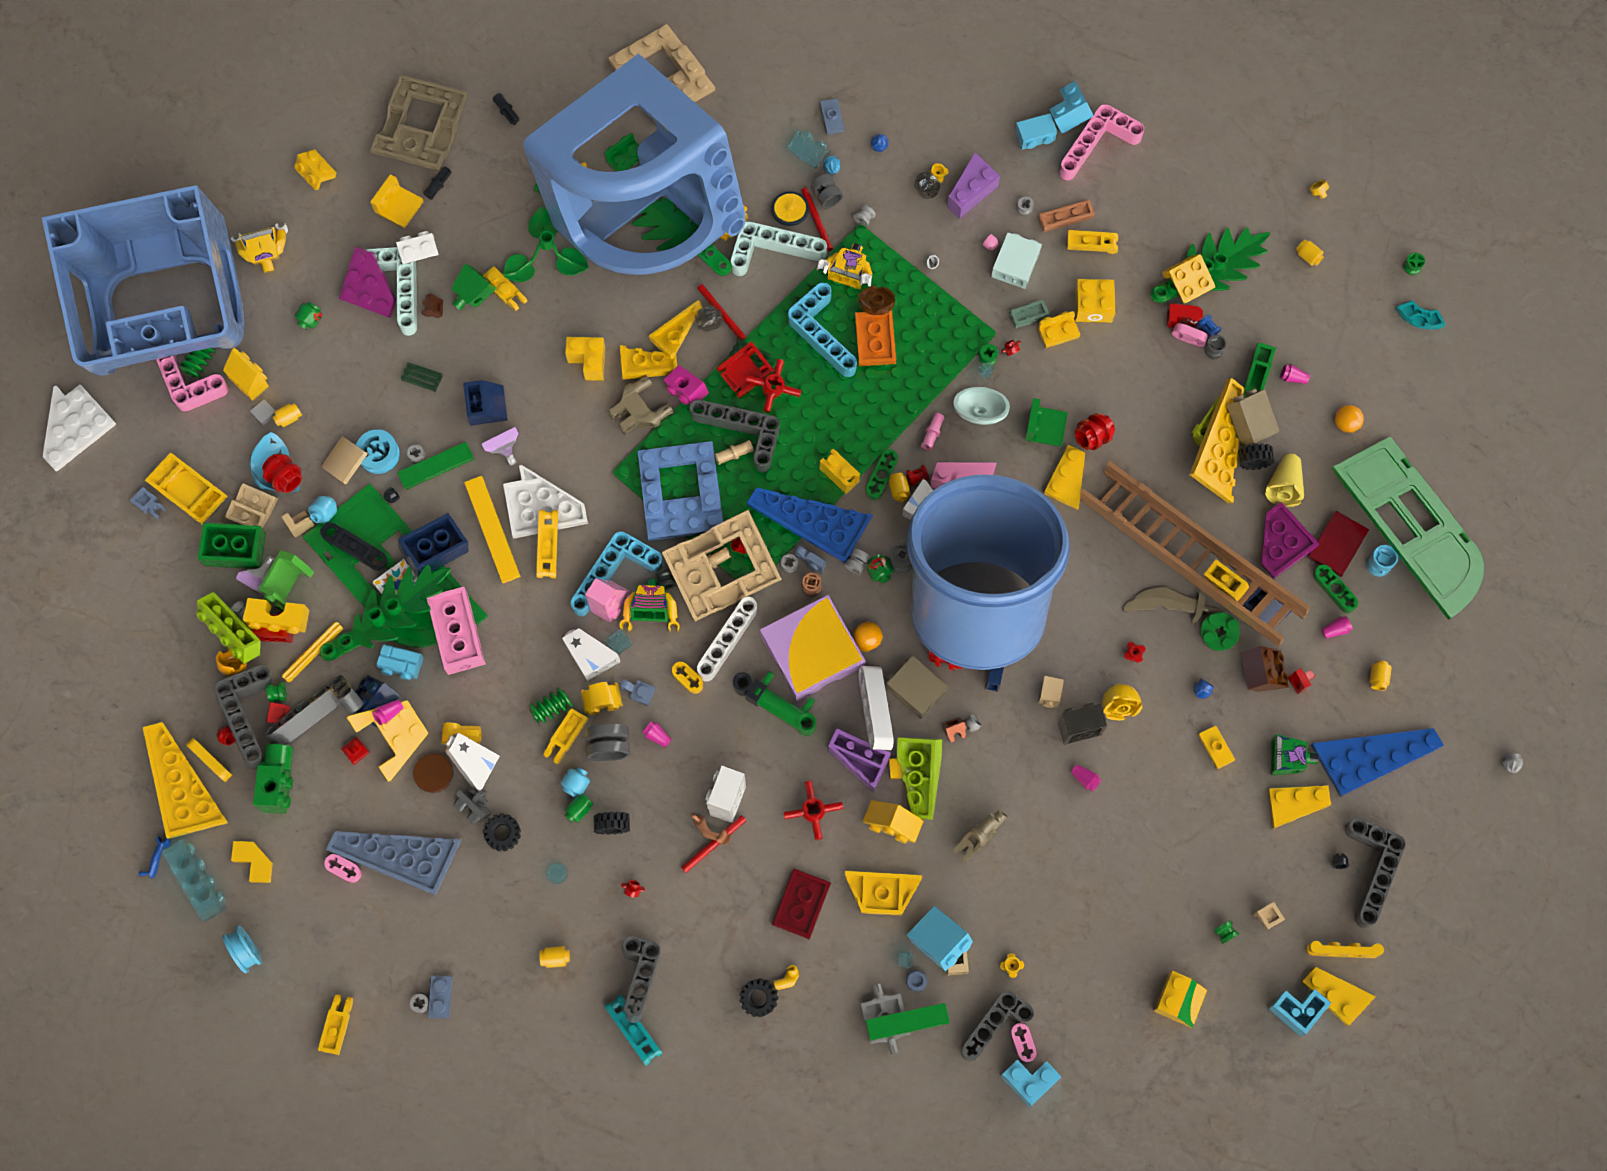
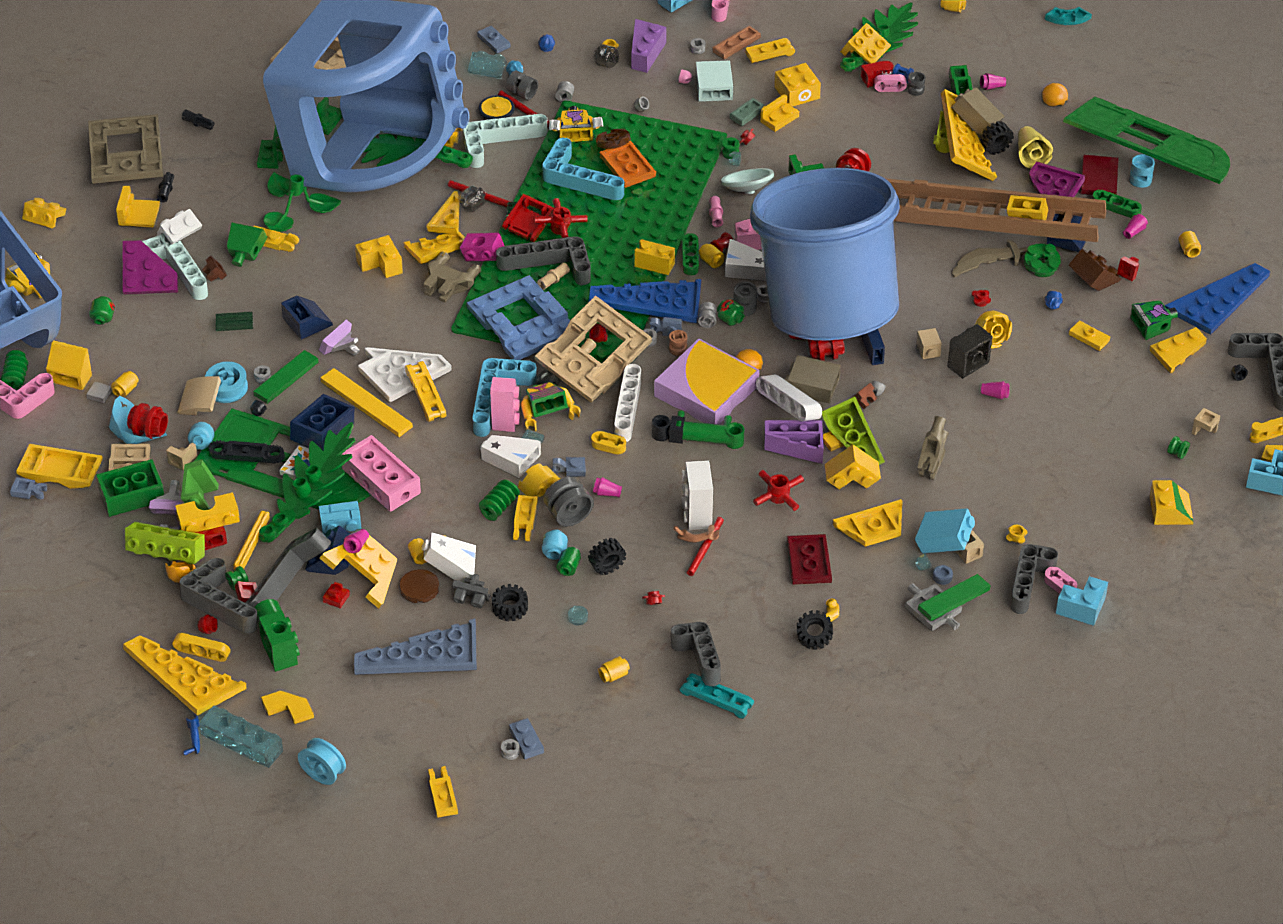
camera: 25 degrees left, 25 degrees down
bright pink beam [325,854,362,883] -> none

